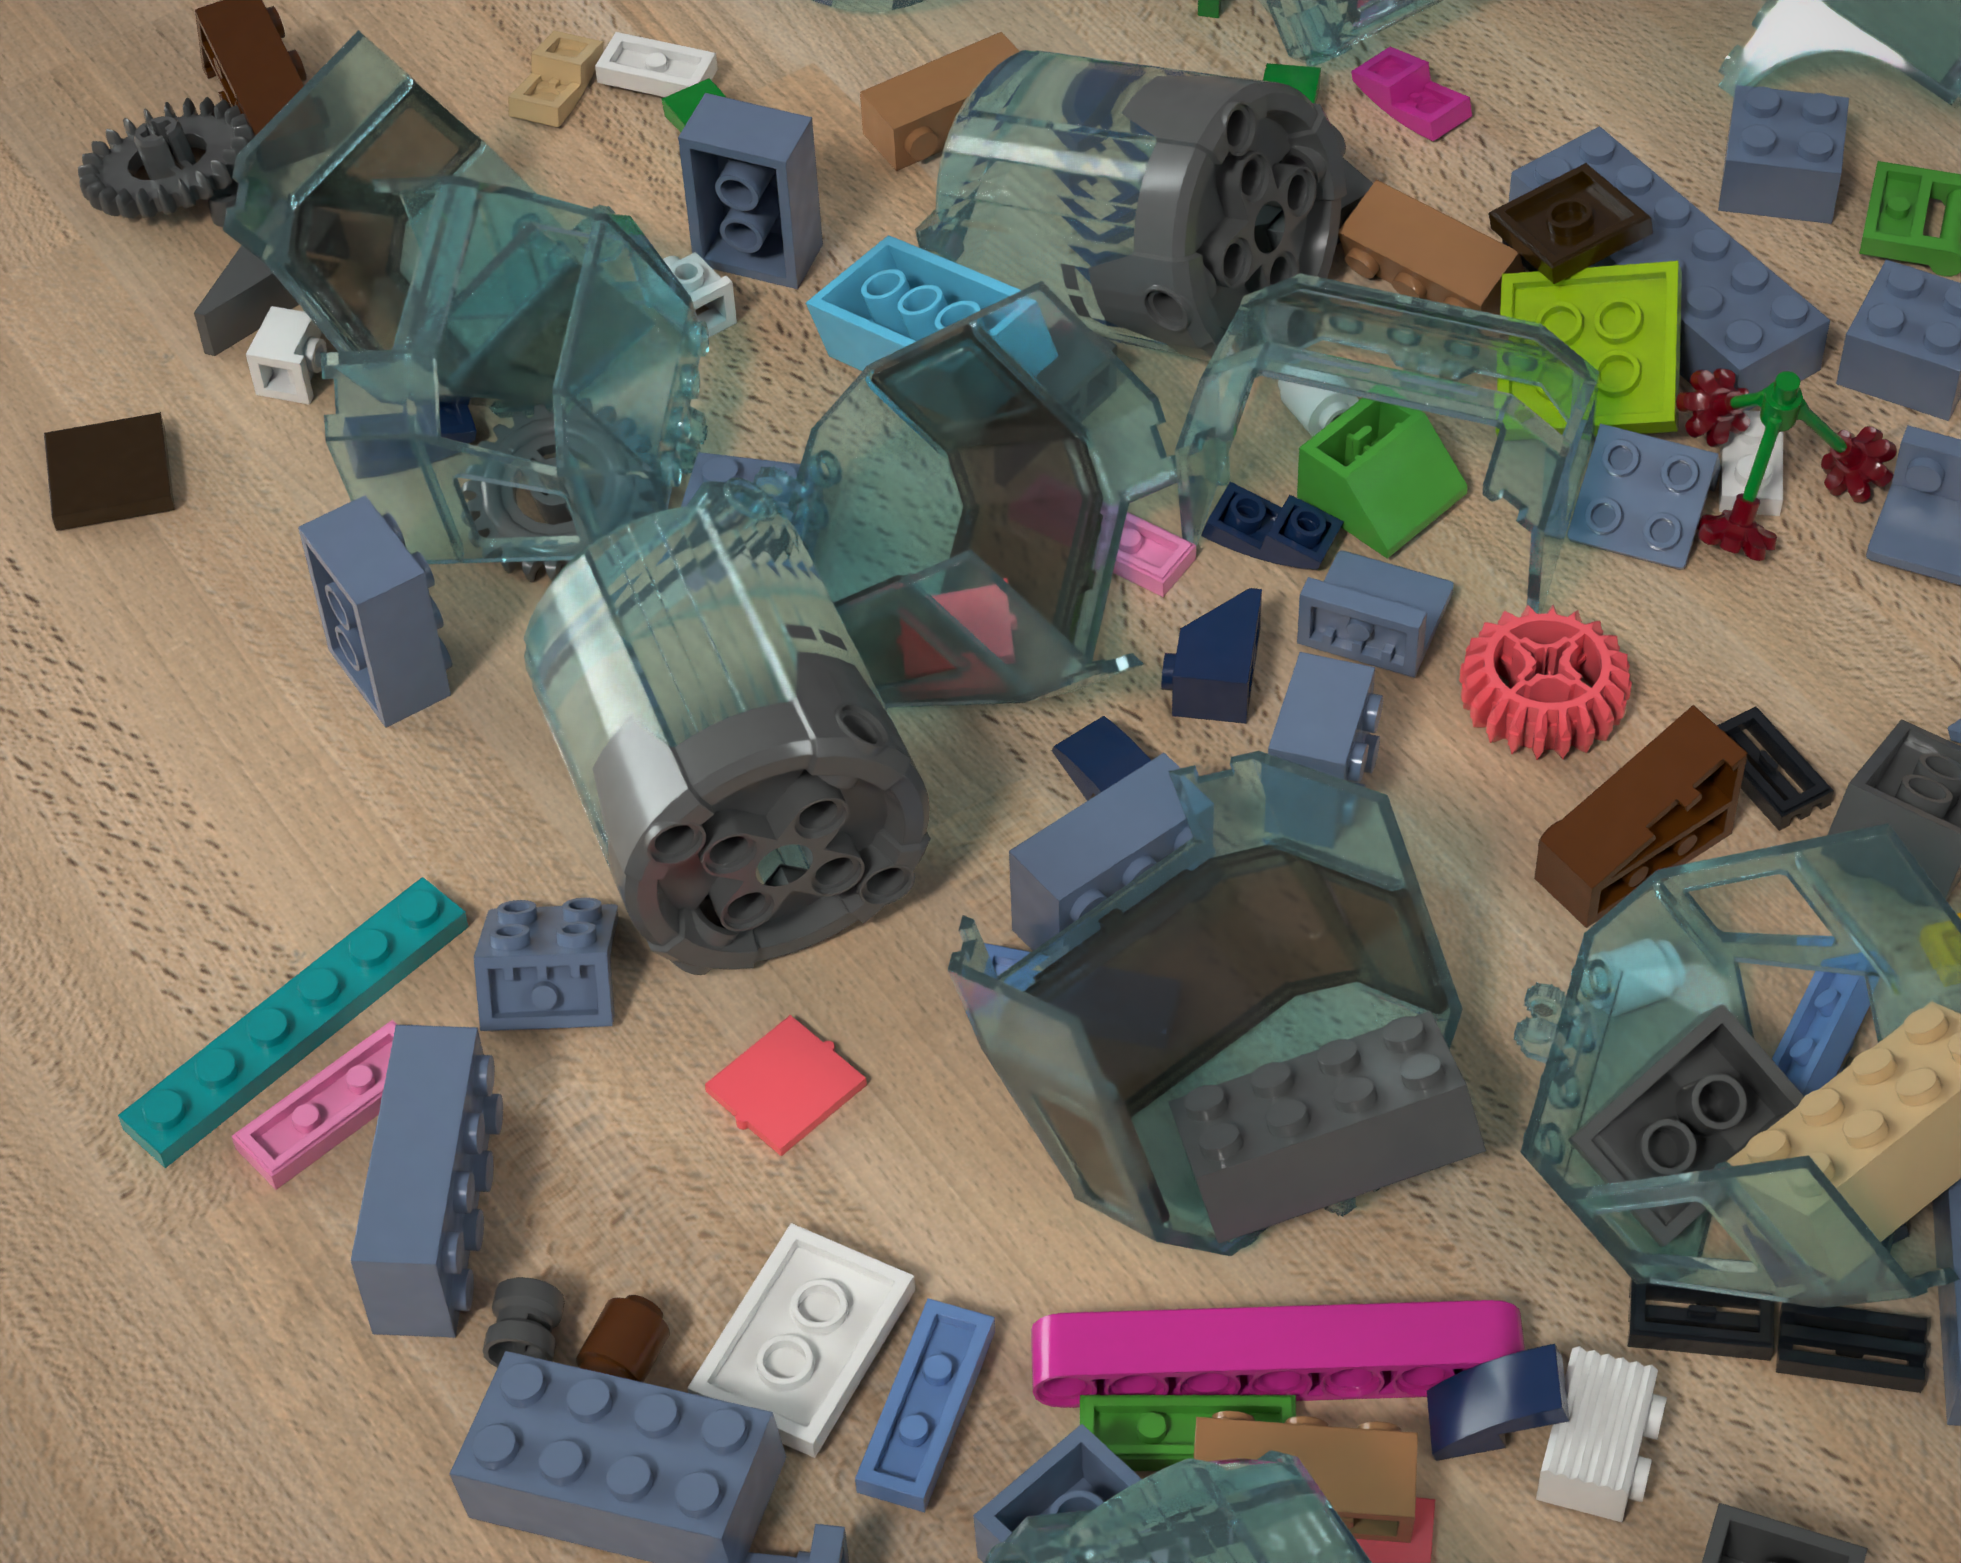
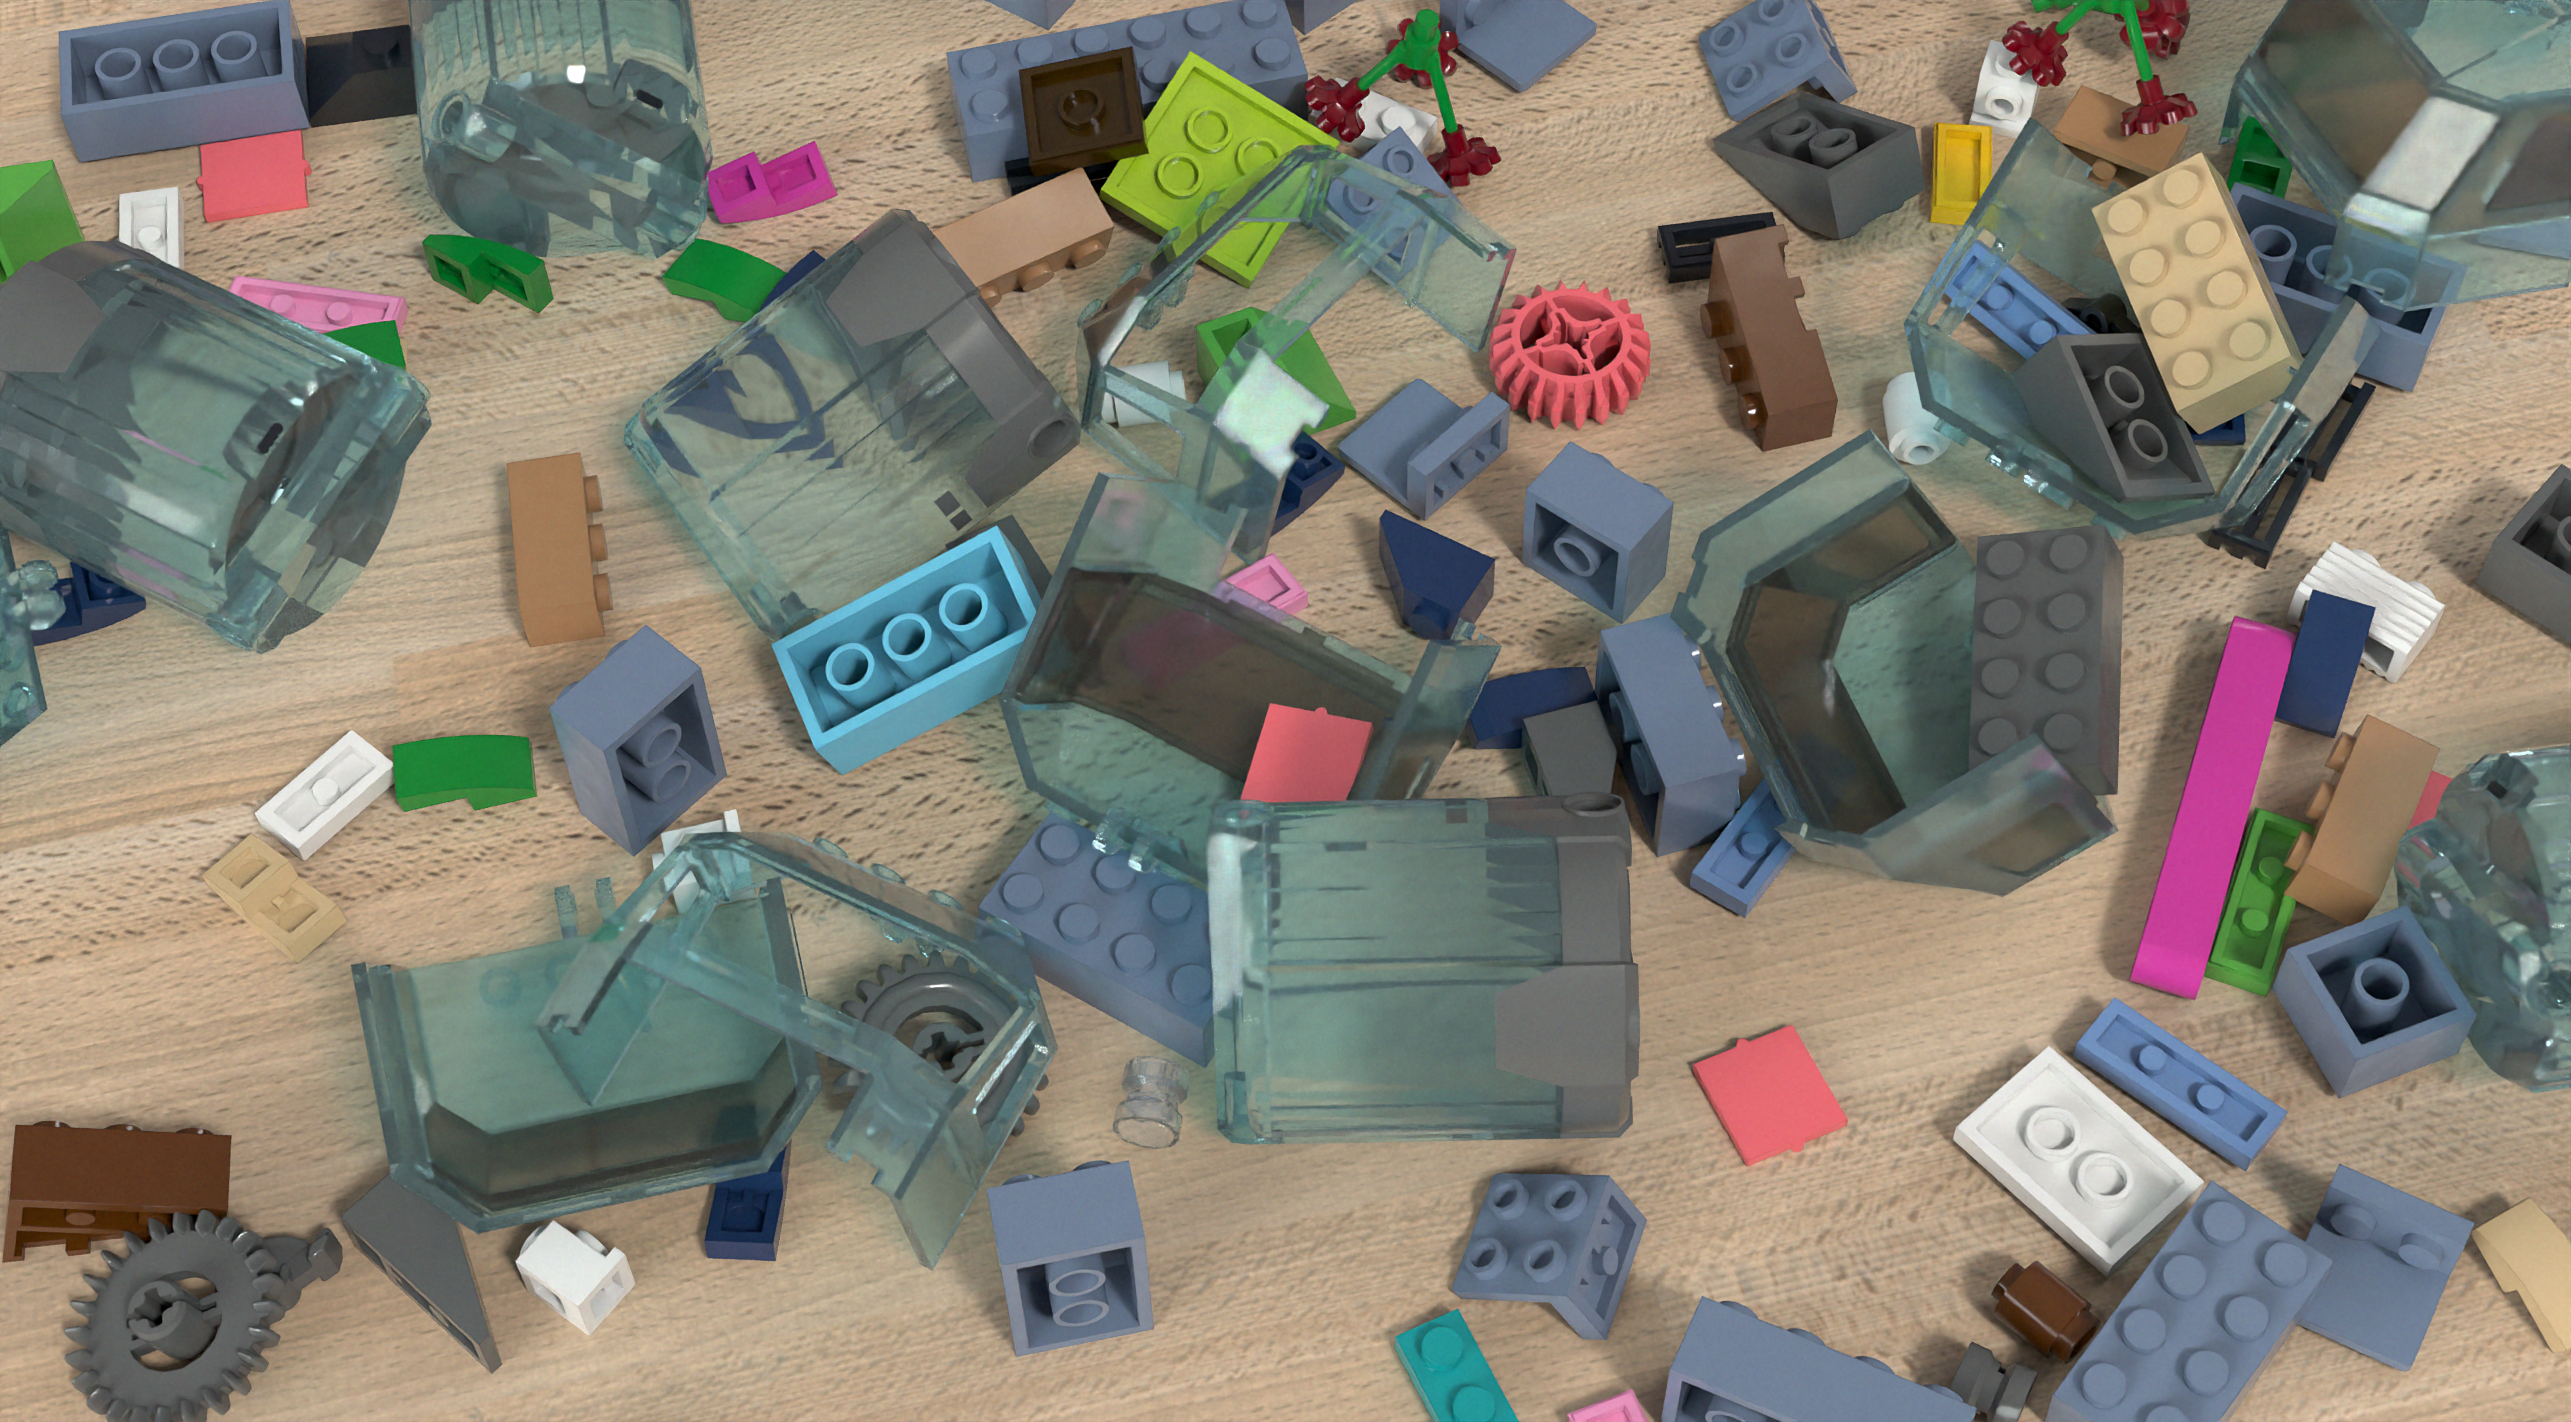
camera: 70 degrees left, 5 degrees up
none -> dark grey slope [1520,701,1623,796]

